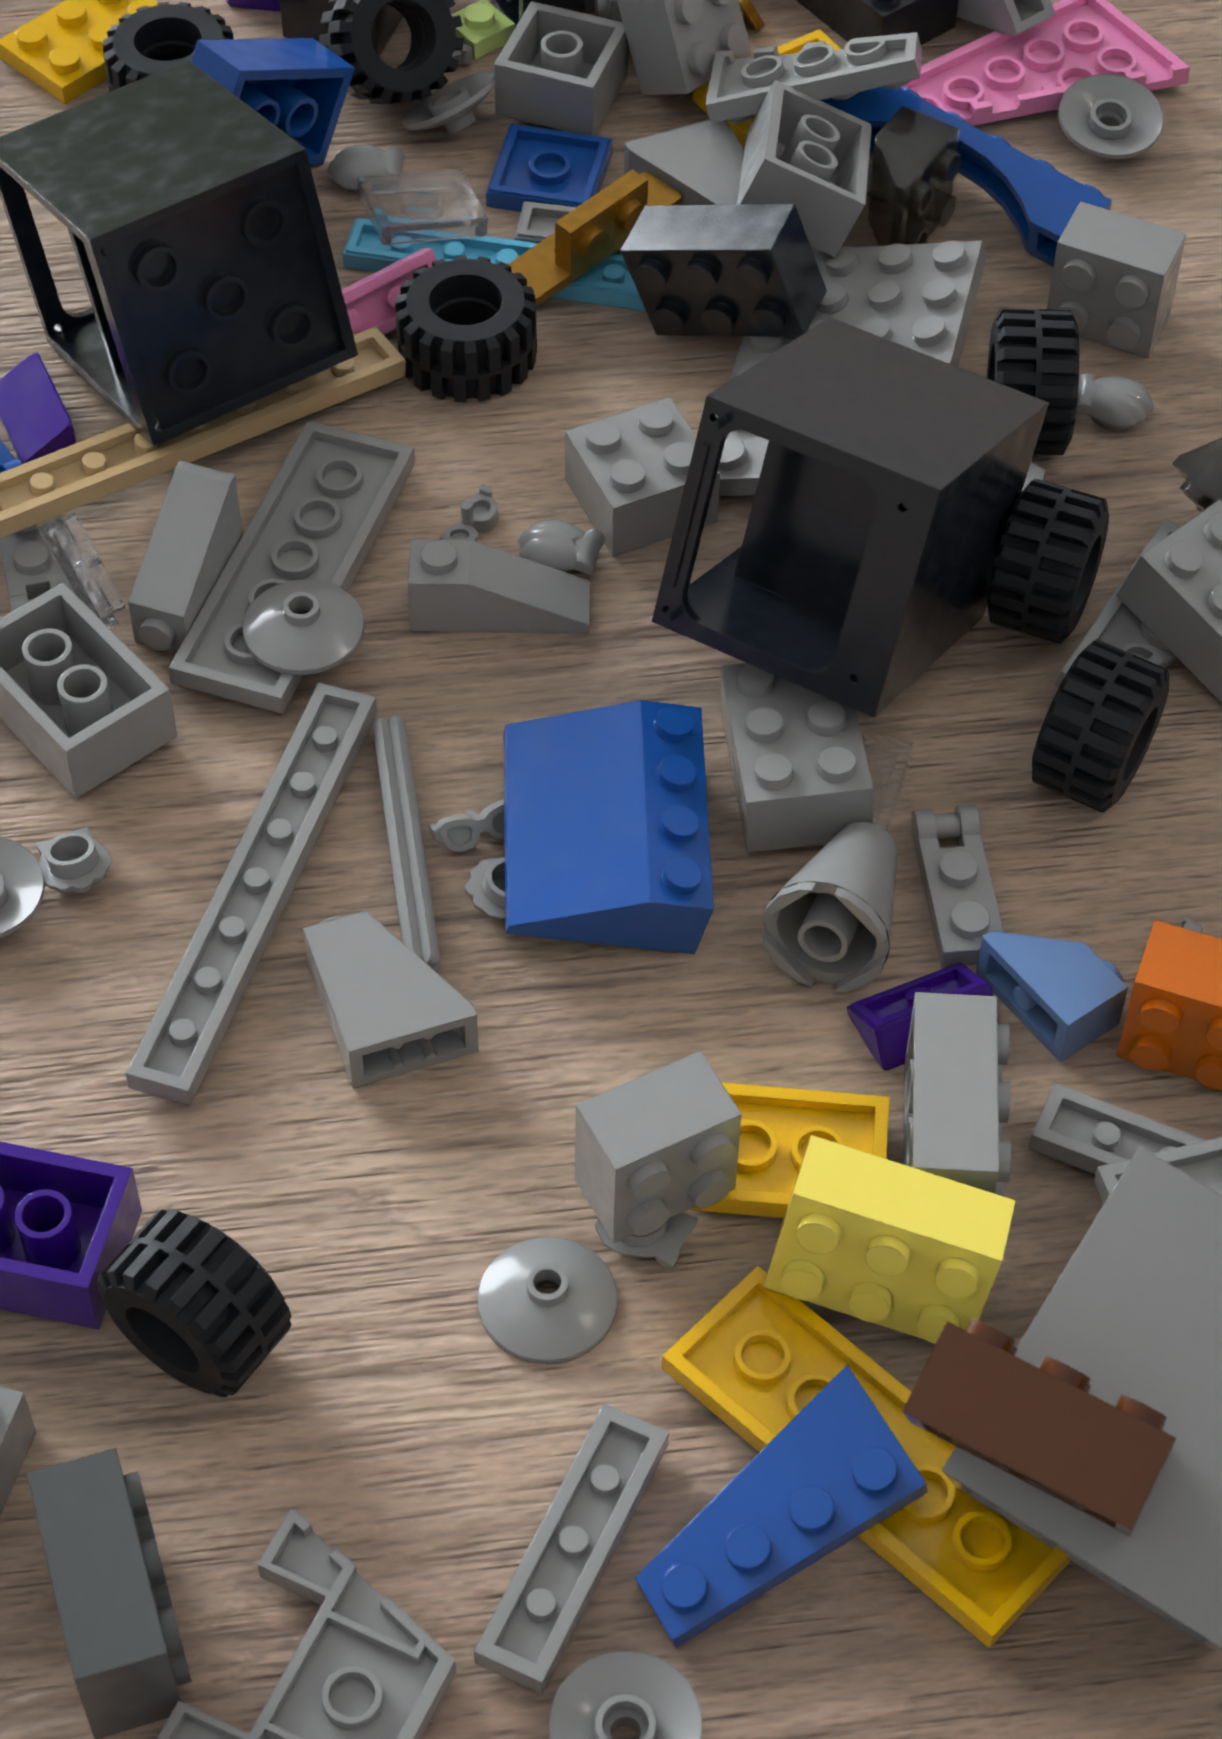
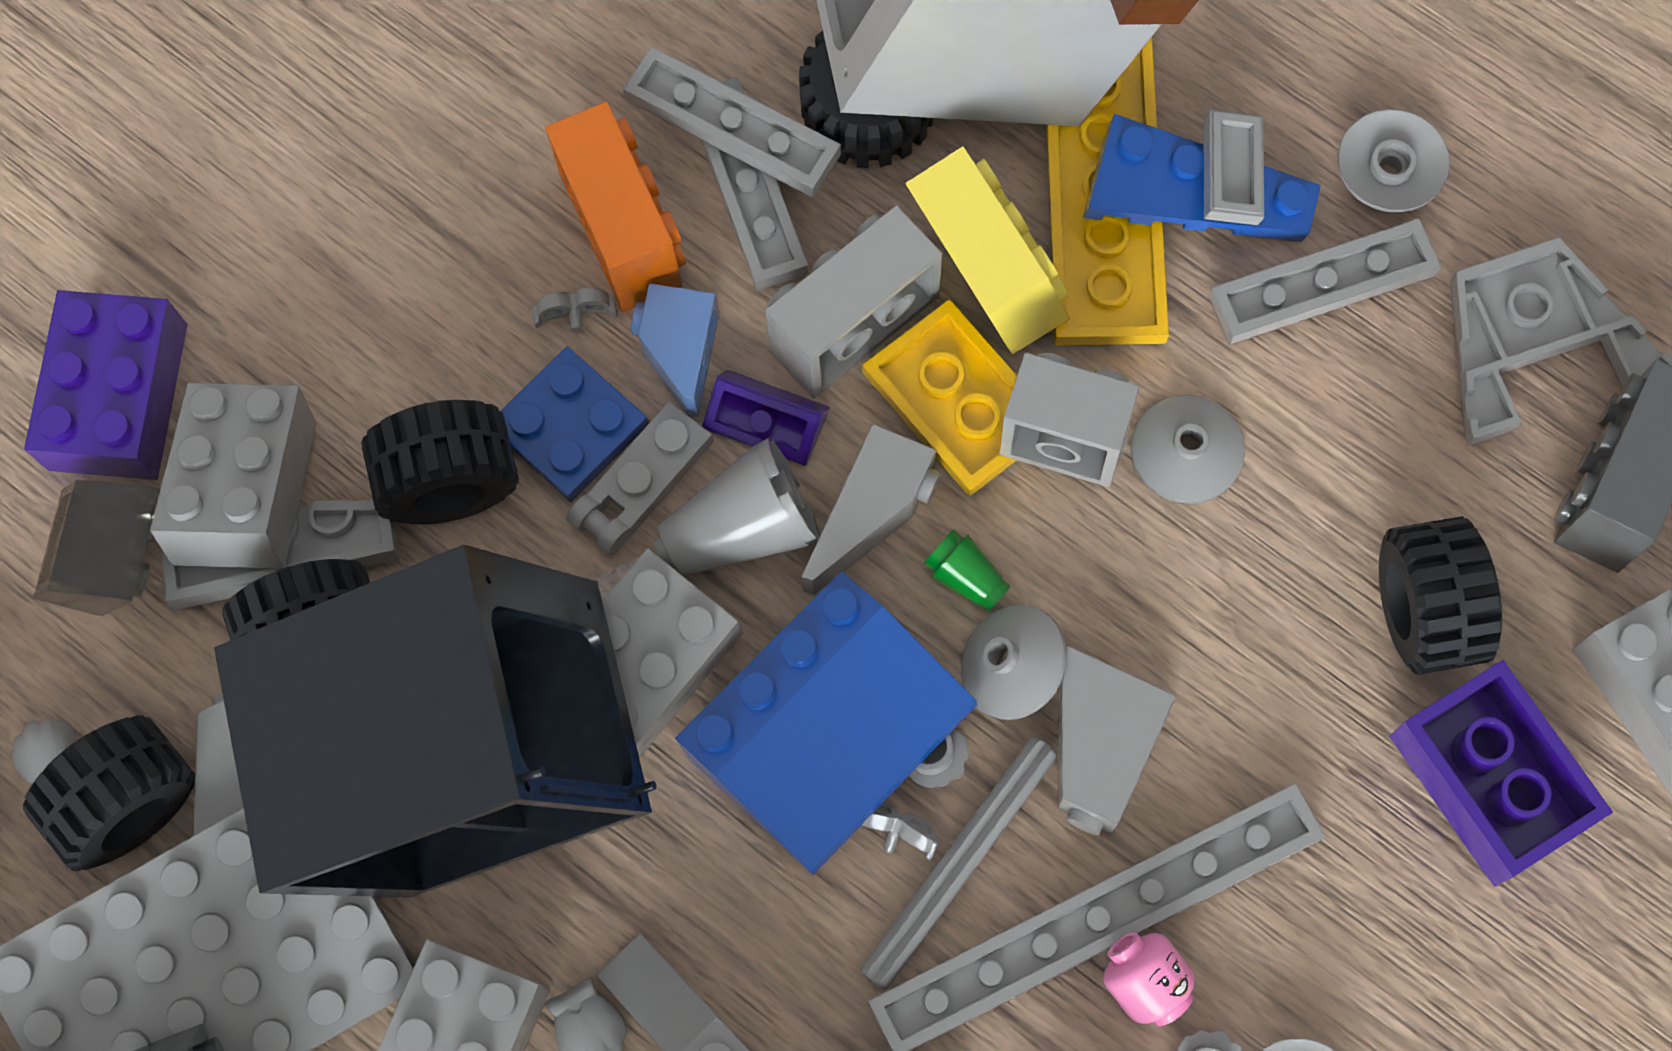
camera: 130 degrees left, 20 degrees up
none -> blue plate [501,346,649,503]
none -> light grey slope [802,424,941,595]
none -> green cone [923,529,1011,612]
none -> light grey dish [961,605,1067,720]
none -> bright pink head [1103,932,1195,1027]
none -> light grey tile [1203,109,1264,226]

